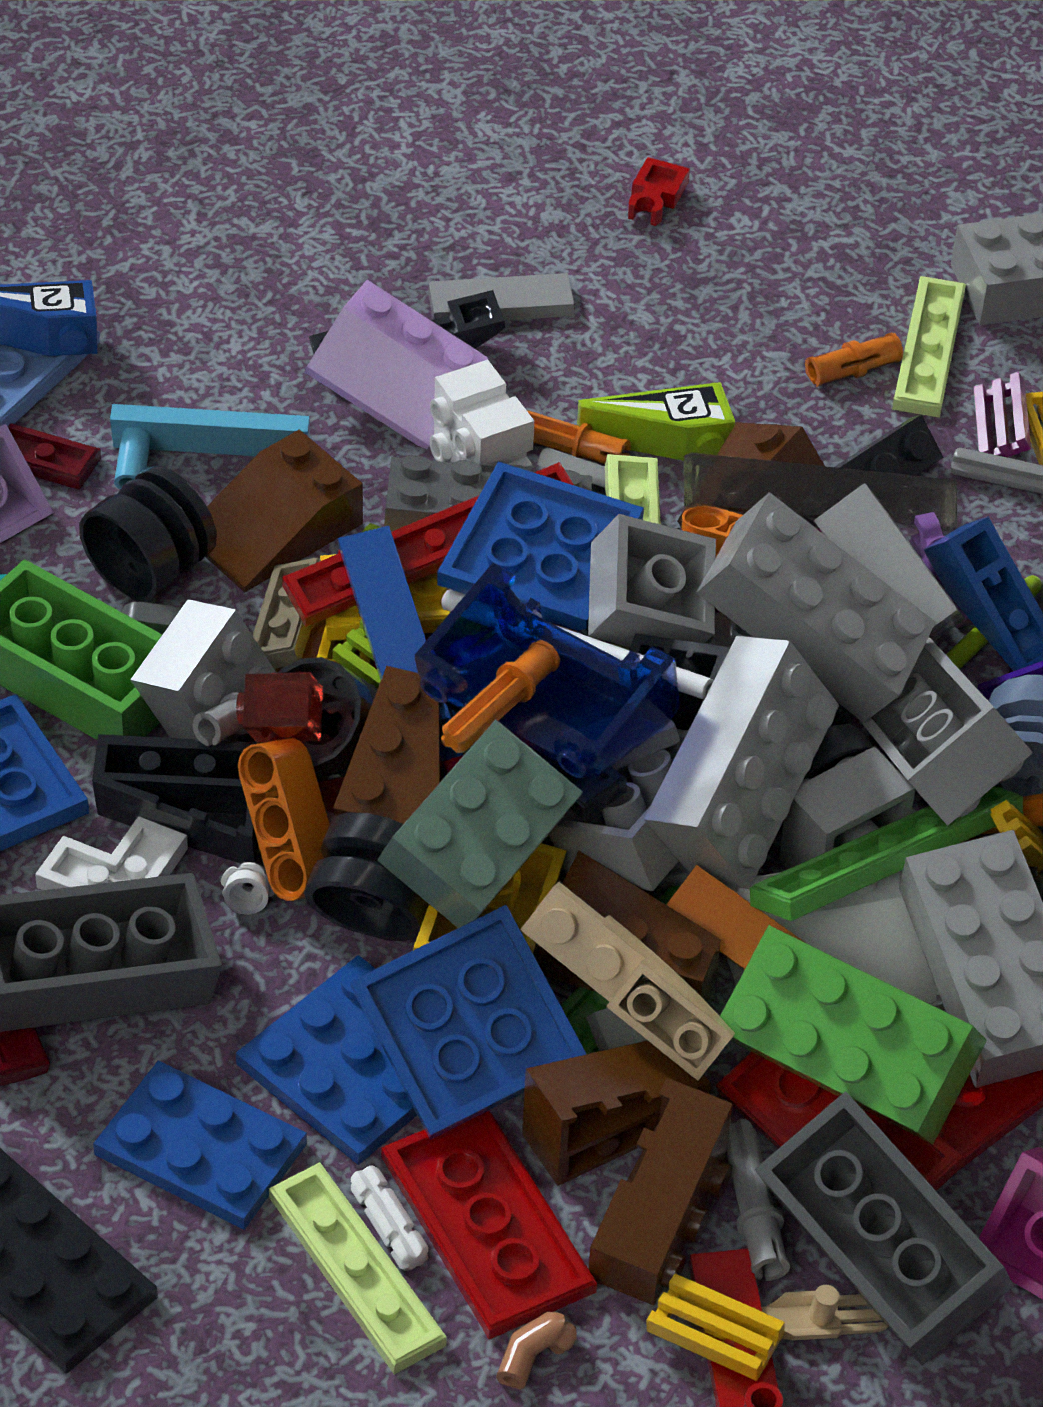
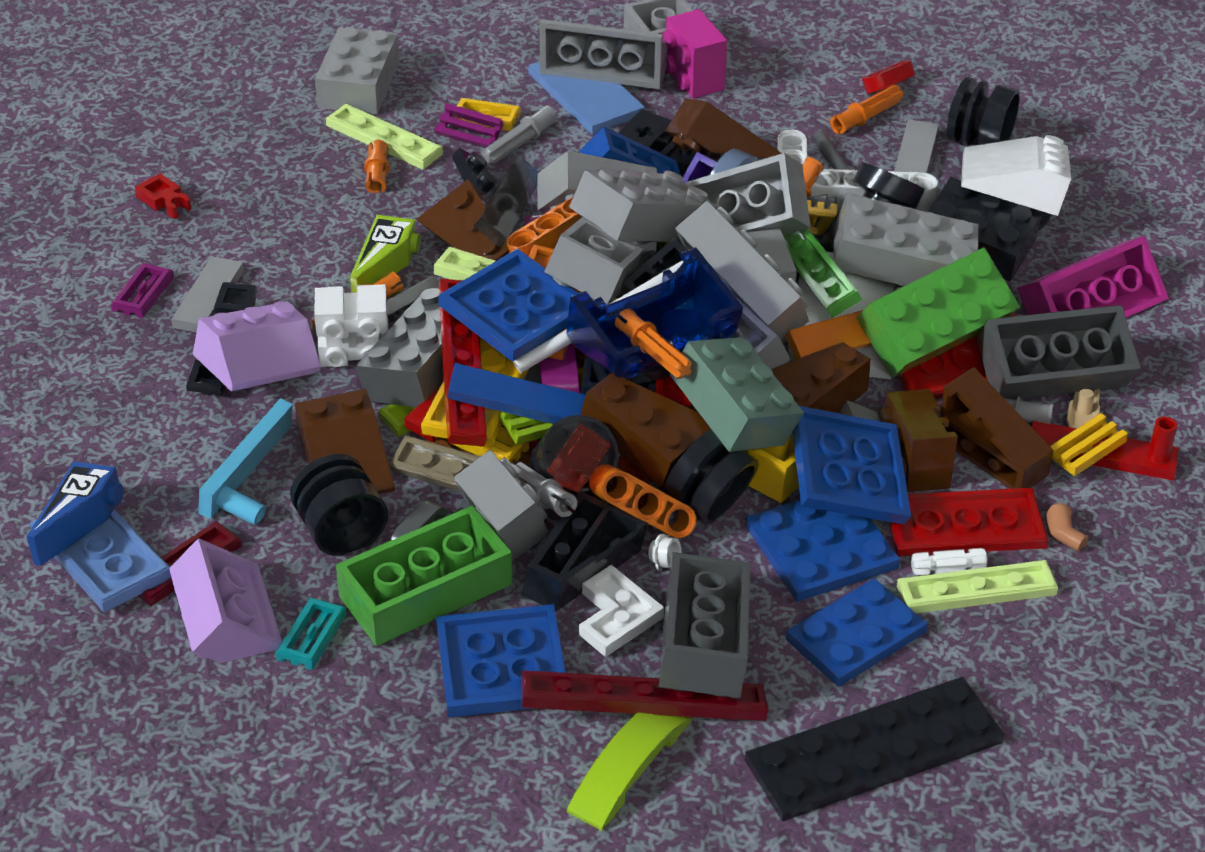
camera: 65 degrees left, 5 degrees down
tan slope [520,882,735,1080] -> none
none -> magenta tile [111,263,174,319]

